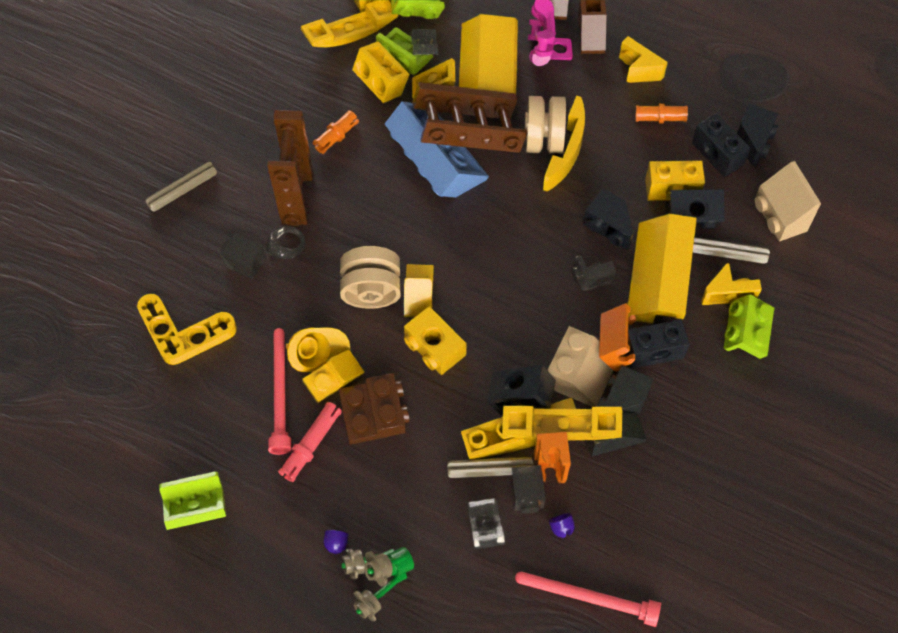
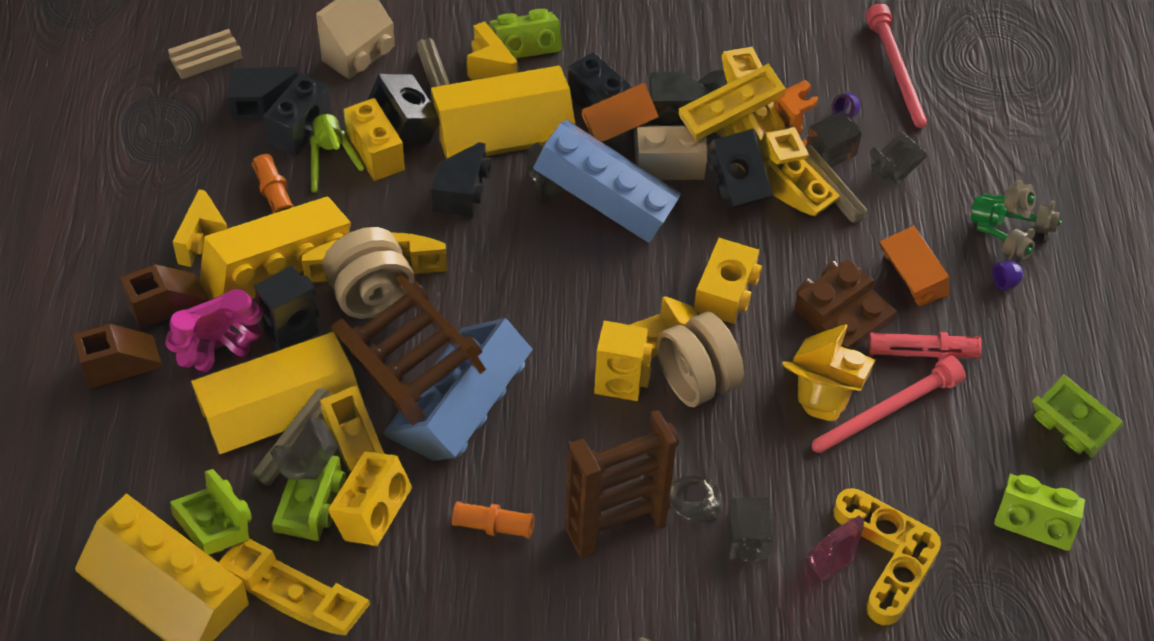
camera: 120 degrees left, 10 degrees down
none -> tan tile [168,29,242,79]
none -> yellow wedge [199,196,351,301]
none -> dark tan axle [252,388,333,486]
none -> black brick [254,266,319,350]
none -> lime plant [309,114,364,193]
none -> medium blue slope [533,120,681,243]
none -> yellow brick [594,321,654,401]
none -> yellow plate [679,63,786,141]
none -> clear pink slope [805,515,864,581]
none -> orange hinge [879,226,949,306]
none -> lime bracket [994,473,1085,551]

